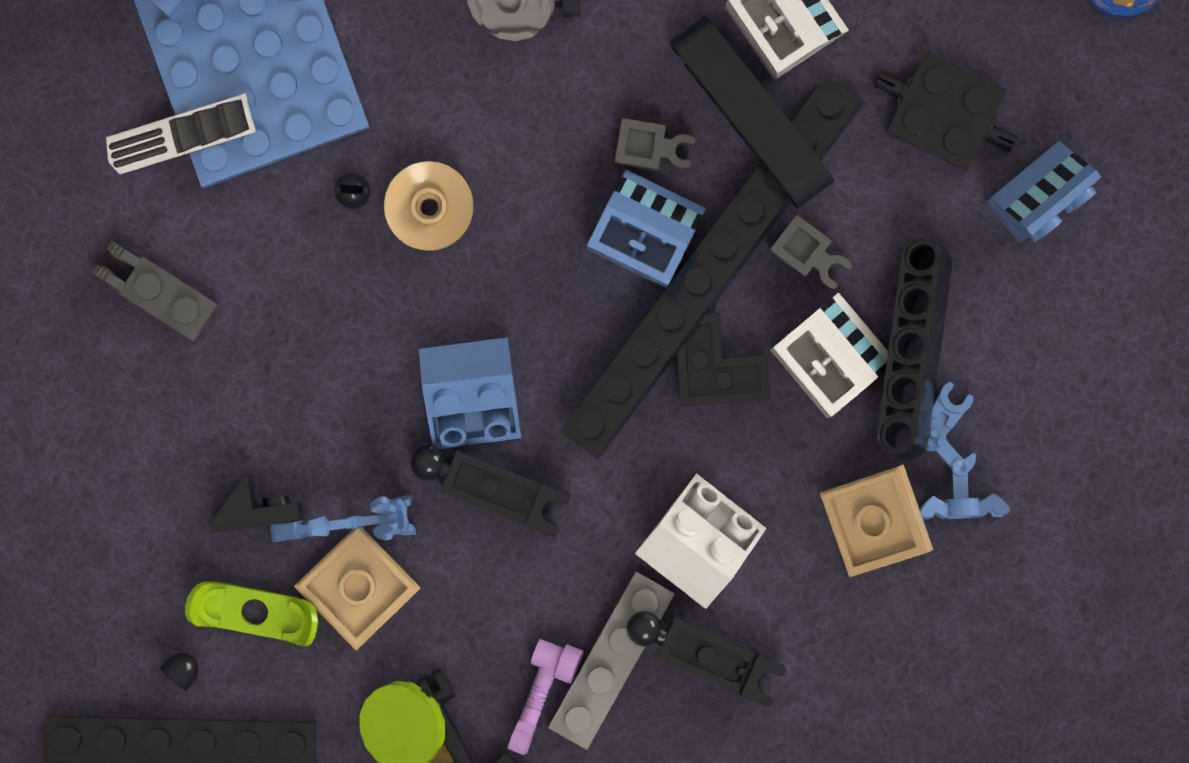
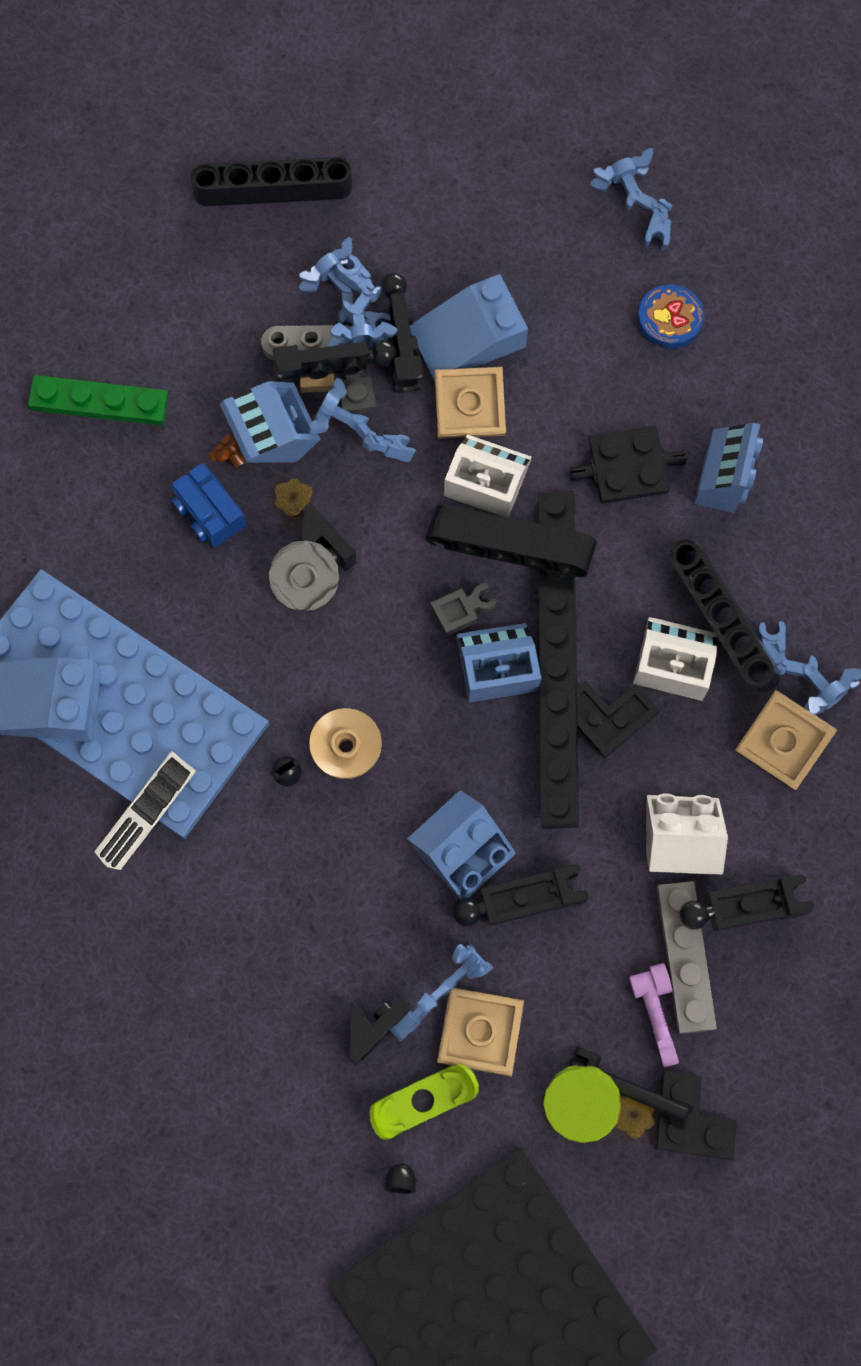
camera: 35 degrees left, 15 degrees down
dark grey hinge [91,240,219,342] -> none
dark grey plate [769,214,853,290] -> none

